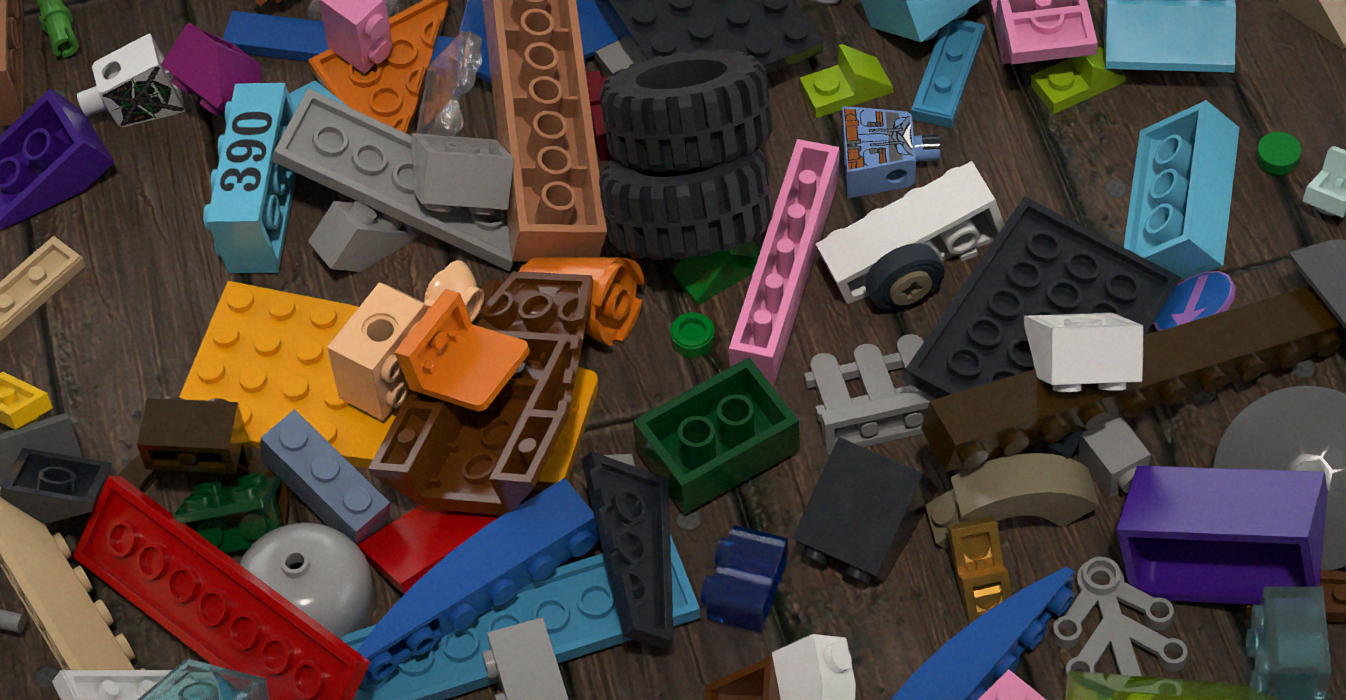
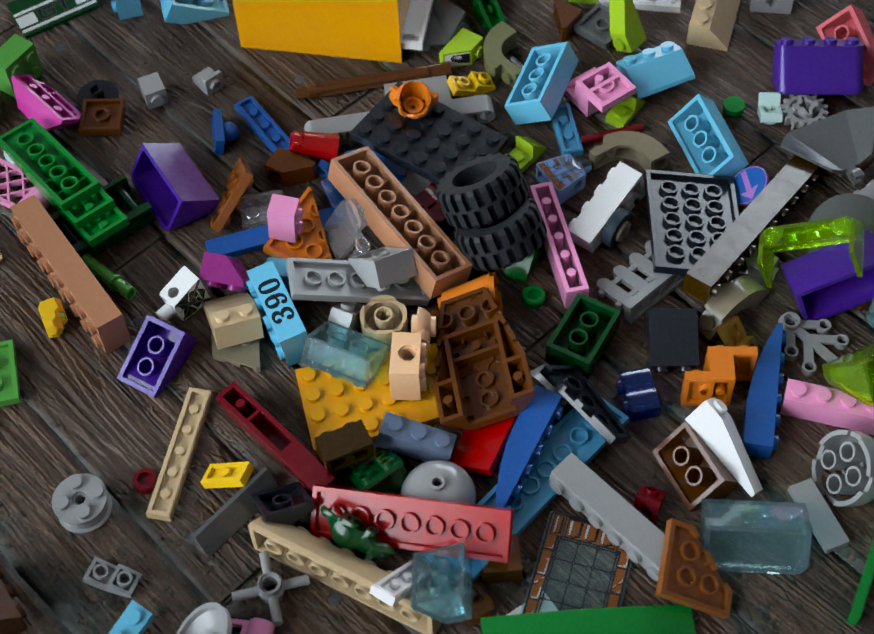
camera: 30 degrees left, 0 degrees up
orange bracket [394,289,530,411] -> none
white slope [1024,313,1143,392] -> none
none -> tan slope [202,292,264,350]
none -> dark tan wing [211,335,261,373]
none -> dark red slope [216,381,336,492]
none -> clear light blue slope [301,320,391,388]
none -> dark green animal [320,505,395,560]
none -> tan brick [360,295,408,350]
none -> dark red bar [580,123,644,145]
none -> dark tan arch [589,131,670,170]
none -> orange bracket [680,345,758,406]
none -> clear neon green windscreen [757,217,864,288]

